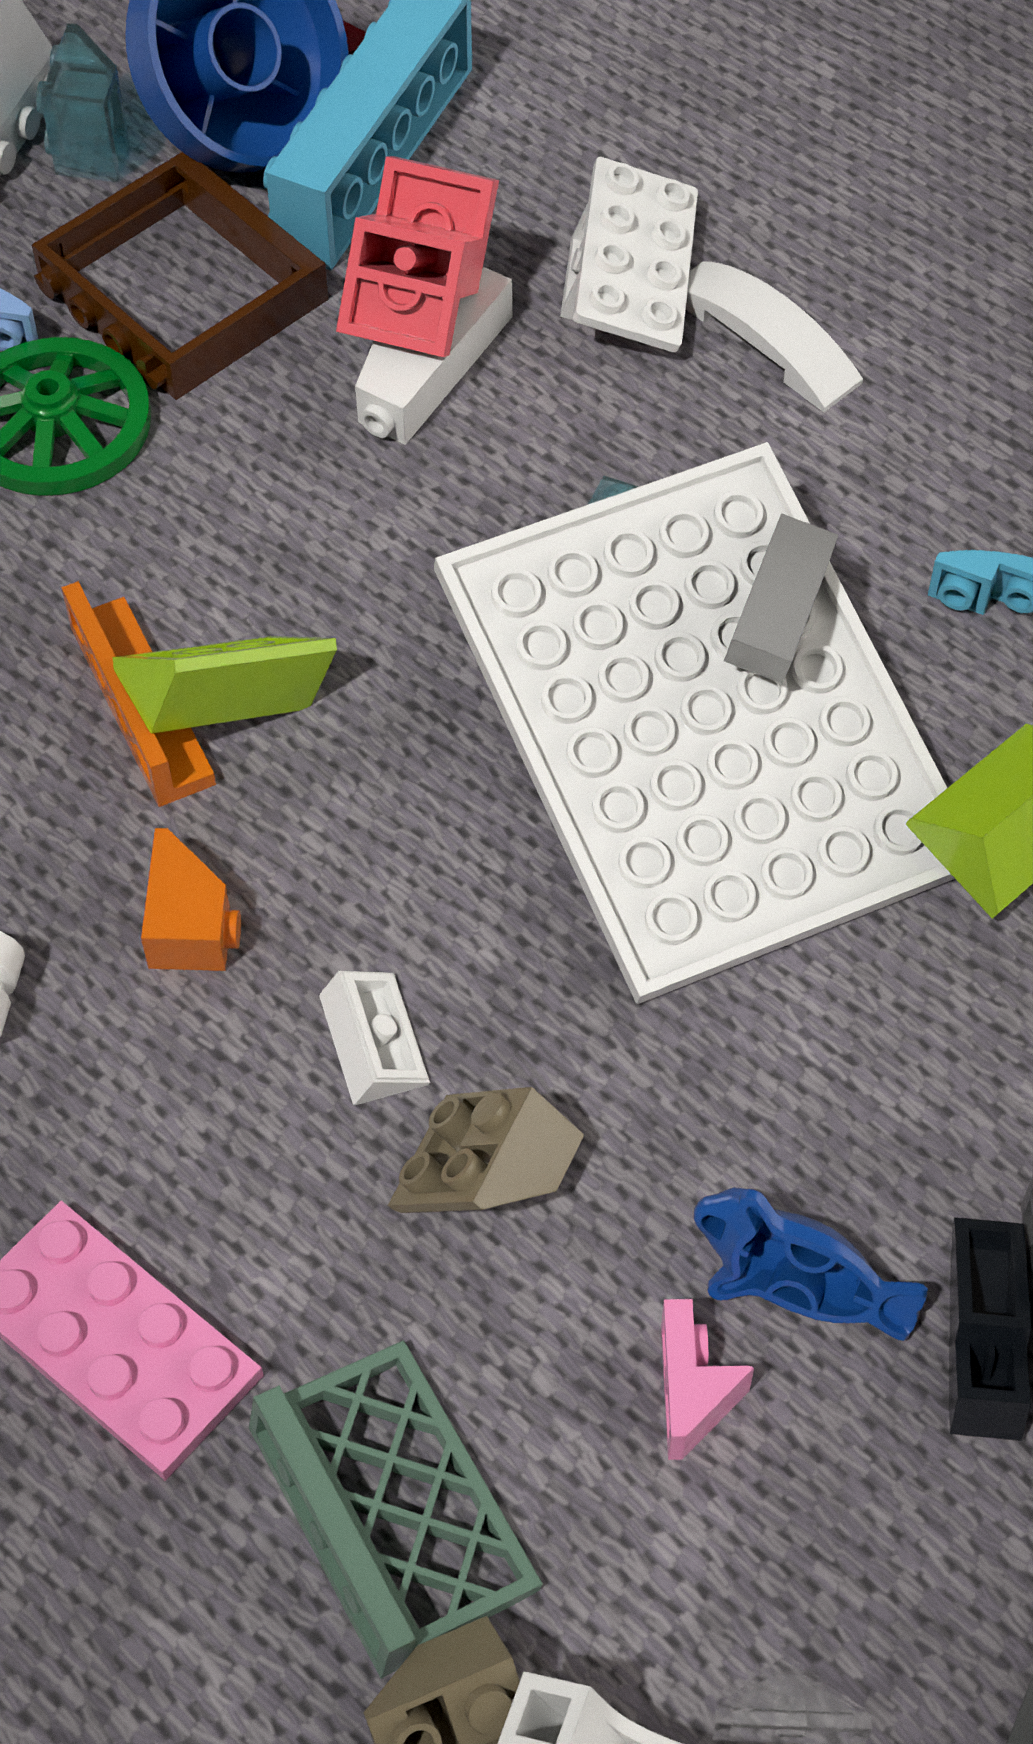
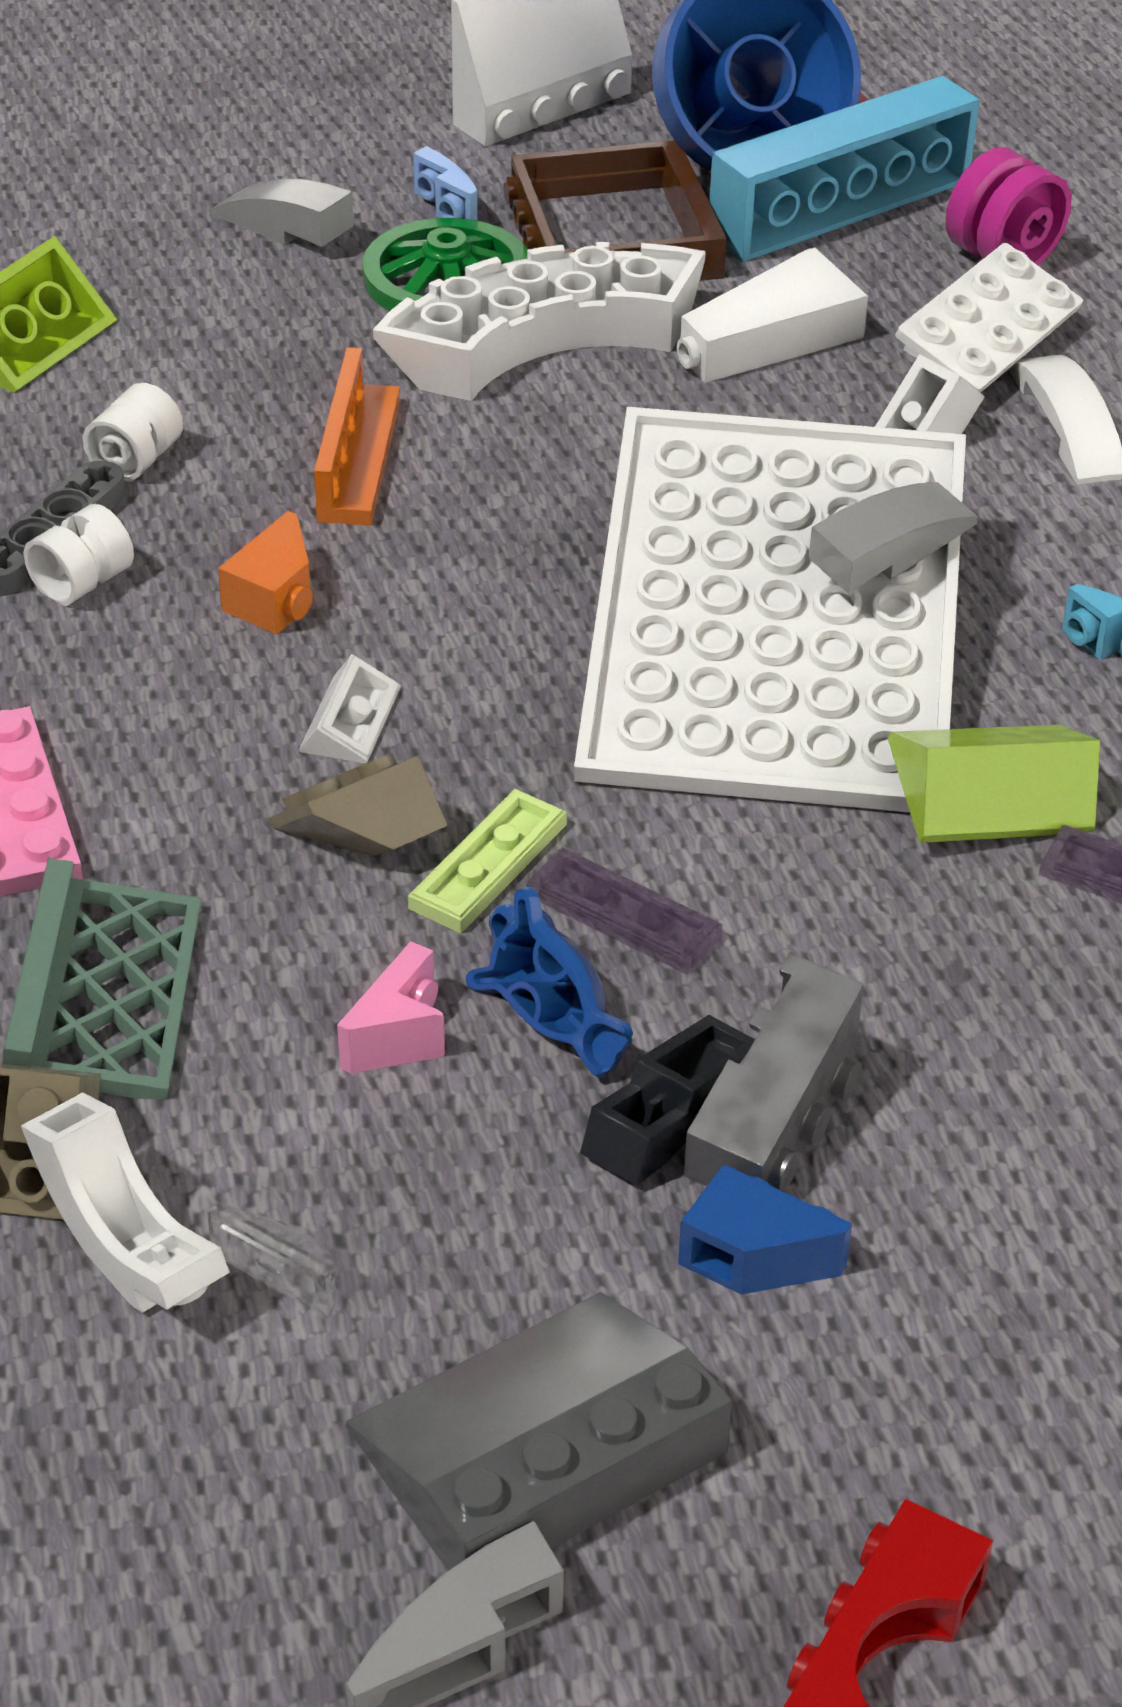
camera: 30 degrees right, 15 degrees down
clear light blue slope [36,23,130,182] -> none
lime slope [112,636,337,734] -> none
coral bracket [336,156,499,357] -> none
none -> white brick [373,242,705,401]
none -> yellowish green tile [408,789,567,934]
none -> clear purple tile [526,847,723,975]
none -> white slope [875,354,985,434]
none -> dark pink wheel [946,147,1072,265]

